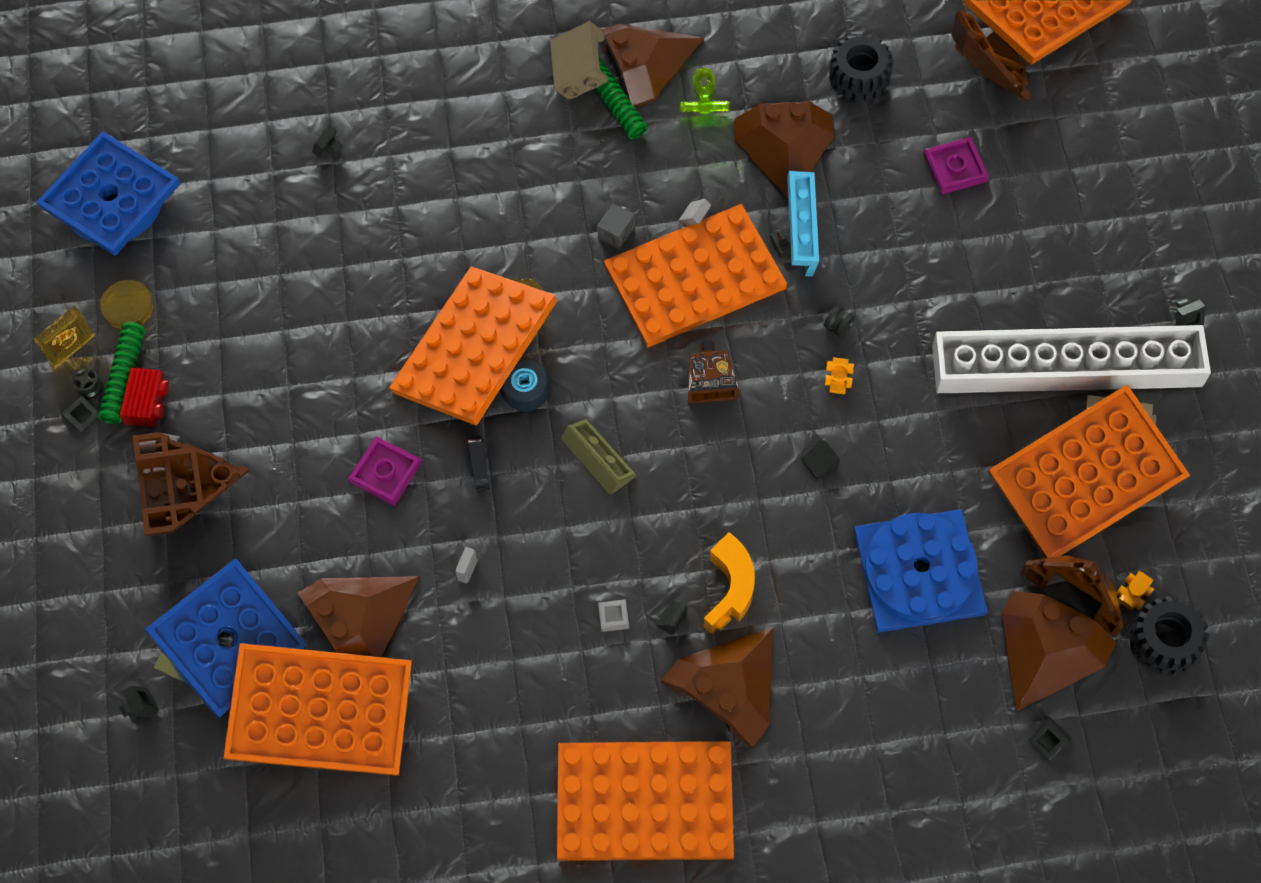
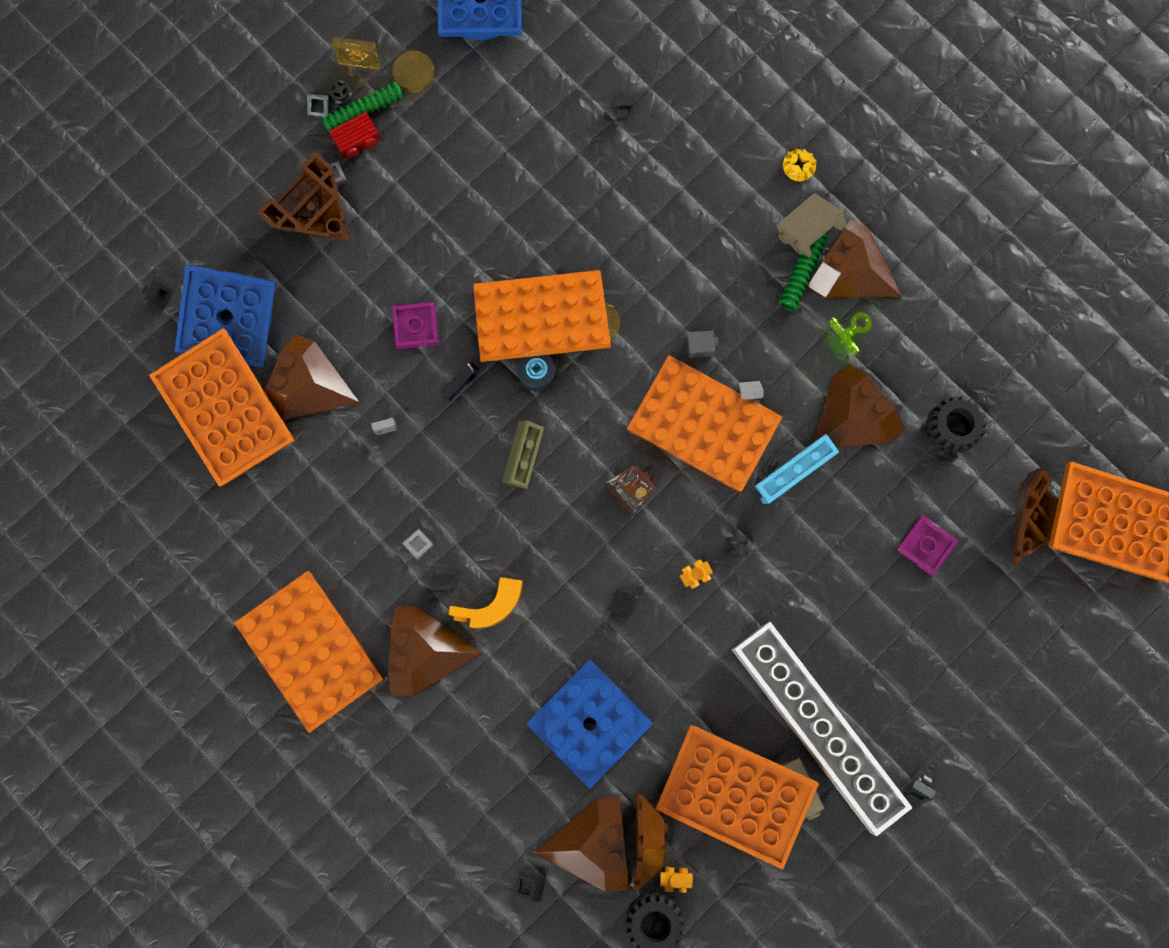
camera: 50 degrees right, 15 degrees up
none -> yellow gear [783,148,816,181]

